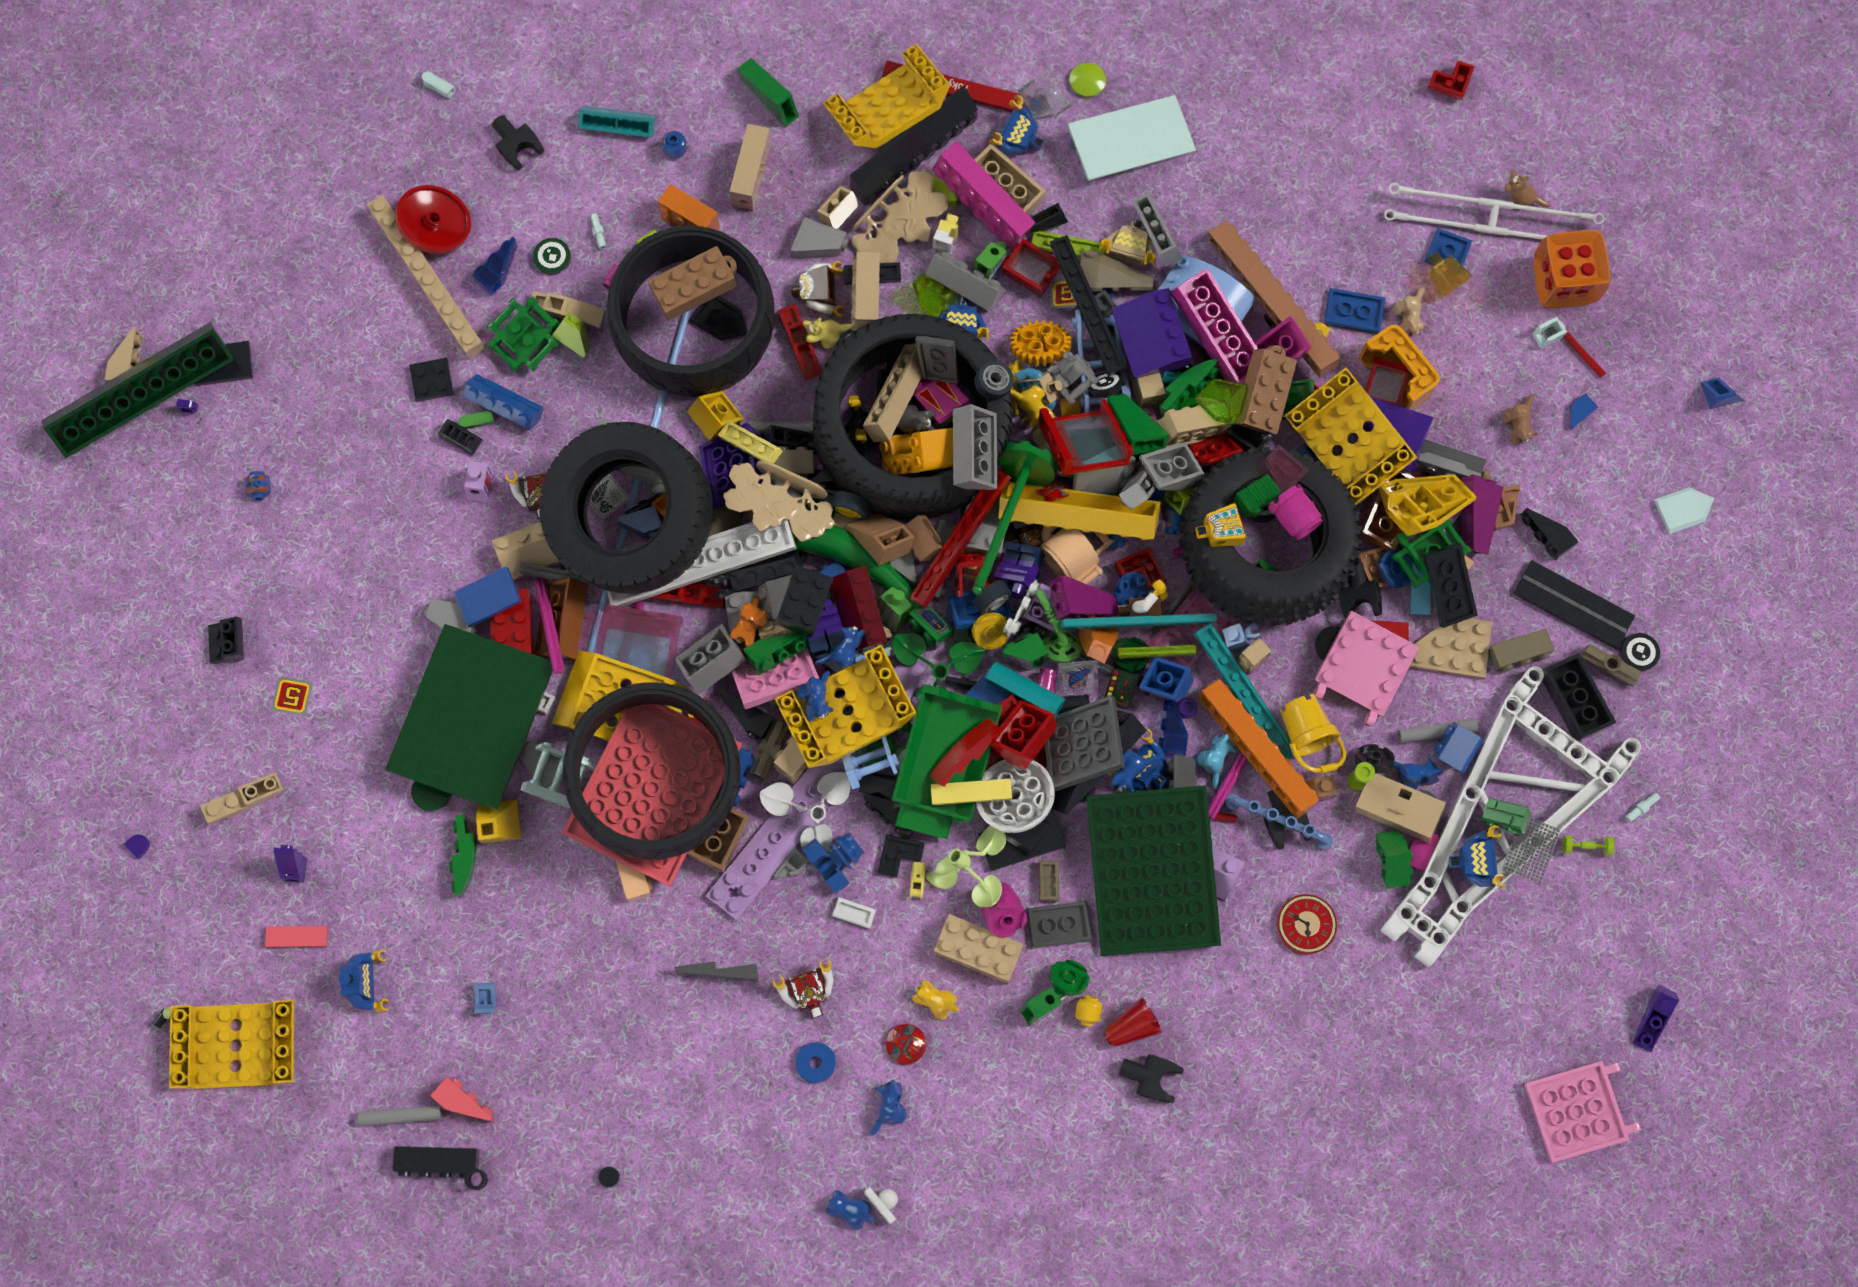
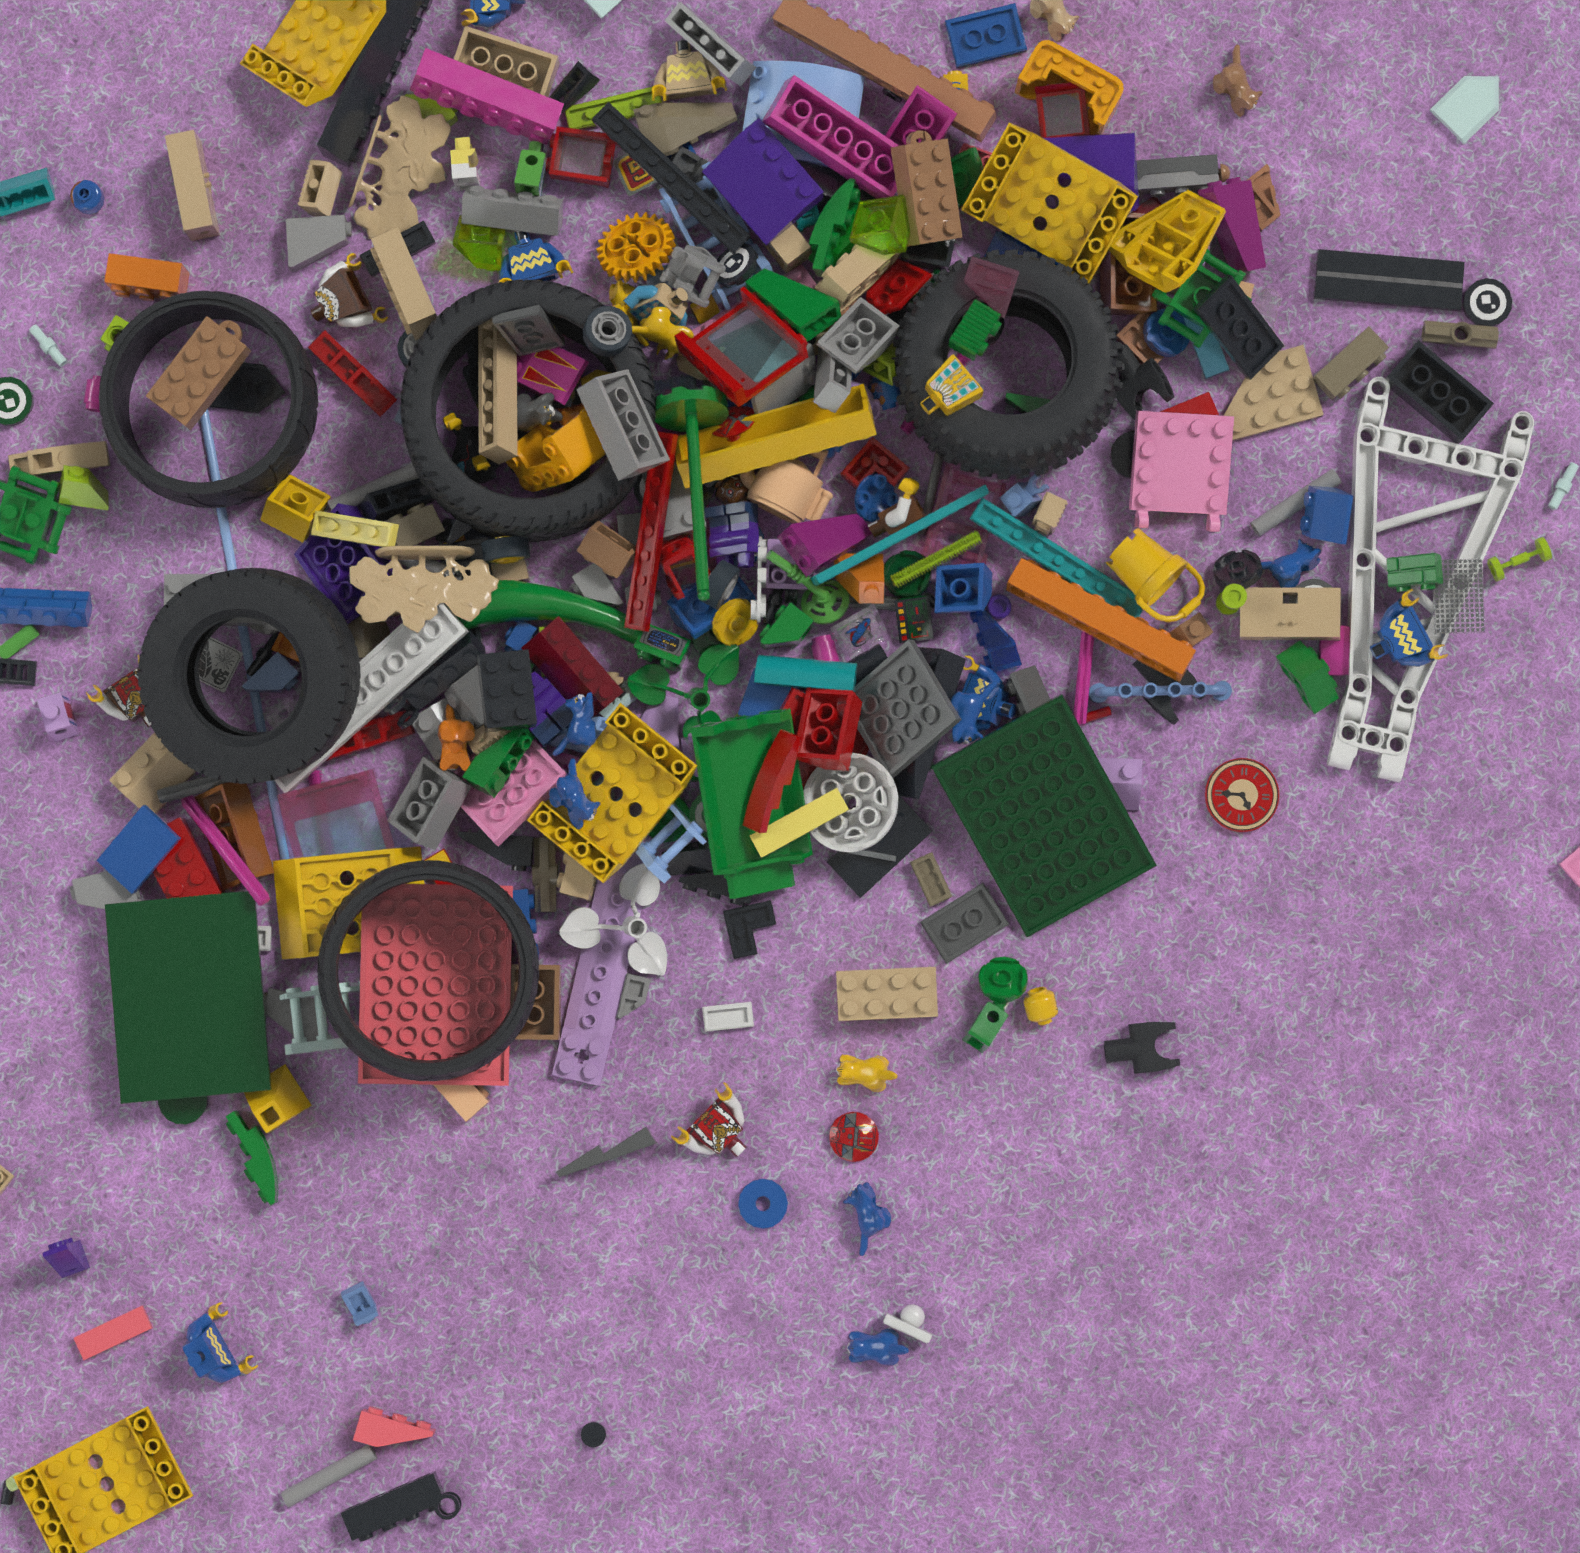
camera: 20 degrees left, 10 degrees up
green slope [737,58,799,128] -> none
blue beam [801,832,864,894] -> none
light yellow animal [803,318,851,349] -> none
medium nougat slope [845,513,915,566] -> none
bright green torso [876,587,912,633] -> none
light yellow bar [910,862,926,899] -> none
yellowish green plant [925,826,1006,907] -> none
black bar [944,676,977,690] -> none
dark pink piece [981,882,1027,937] -> none
red cone [1104,997,1163,1047] -> none
medium azure animal [1196,734,1237,791] -> none
dark pink piece [1268,484,1323,540] -> none
black slope [1520,508,1578,560] -> none
blue tile [1569,393,1598,430] -> none

